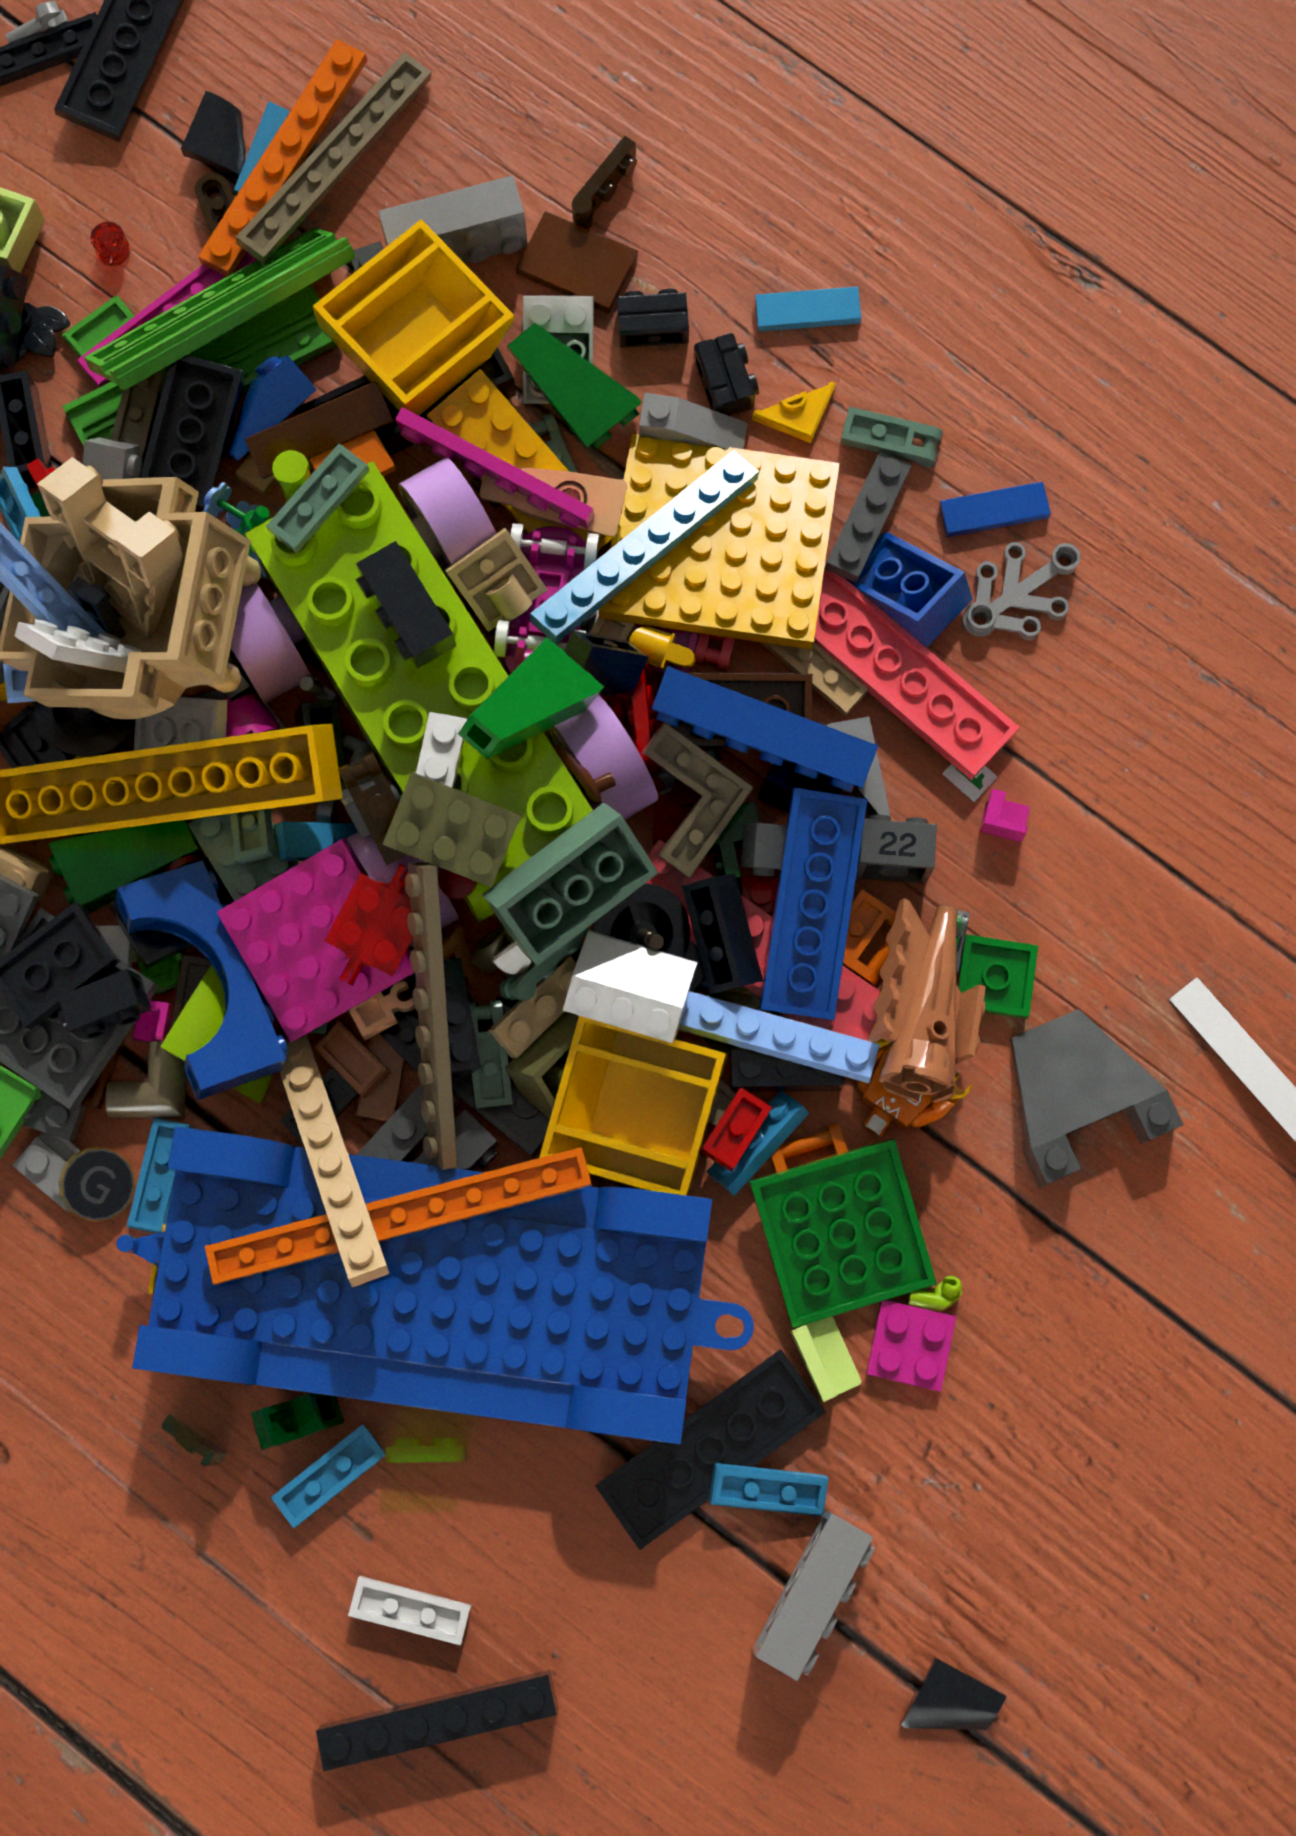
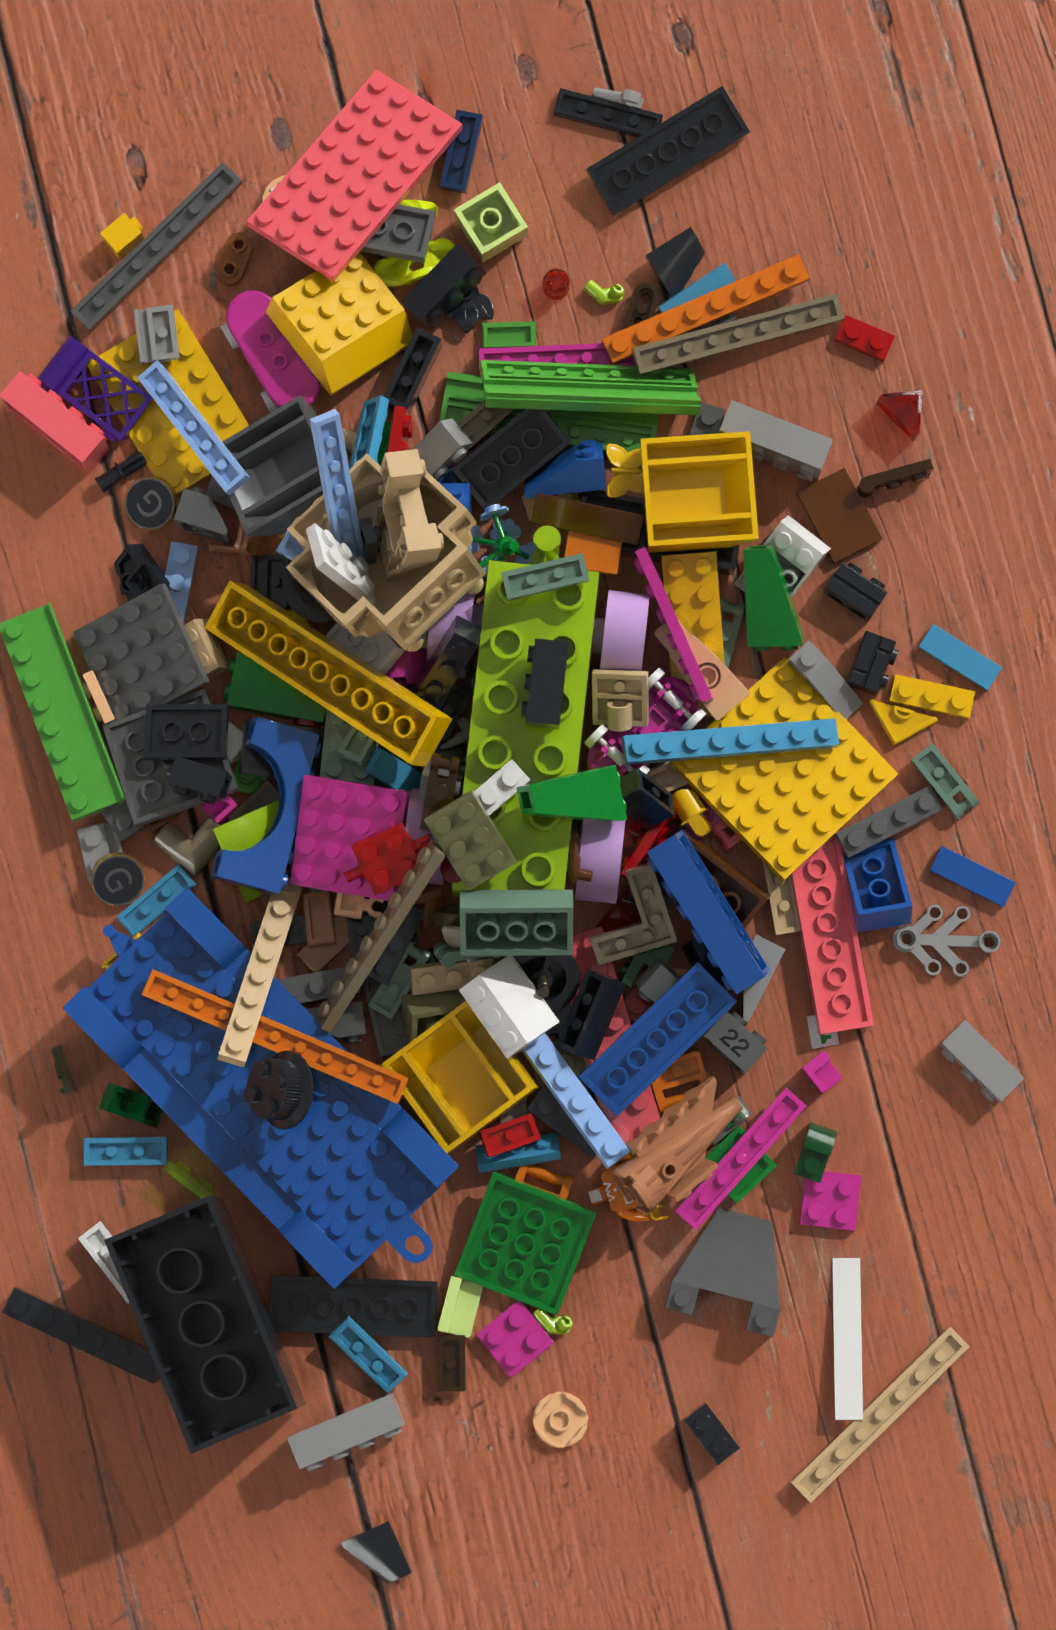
camera: 40 degrees right, 5 degrees up
none -> black brick [104,1195,306,1454]
none -> black piece [243,1051,314,1129]
none -> black brick [379,615,481,762]
none -> dark brown plate [437,1335,466,1392]
none -> light nougat tile [533,1392,588,1448]
none -> lime arm [583,280,624,305]
none -> yellow piece [606,444,643,498]
none -> dark pink plate [675,1088,807,1230]
none -> black brick [683,1402,740,1465]
none -> dark green brick [793,1122,837,1183]
none -> dark pink plate [800,1171,861,1231]
none -> red plate [835,315,895,362]
none -> clear red slope [876,389,923,442]
none -> yellow plate [889,674,975,719]
none -> light grey brick [939,1020,1024,1103]

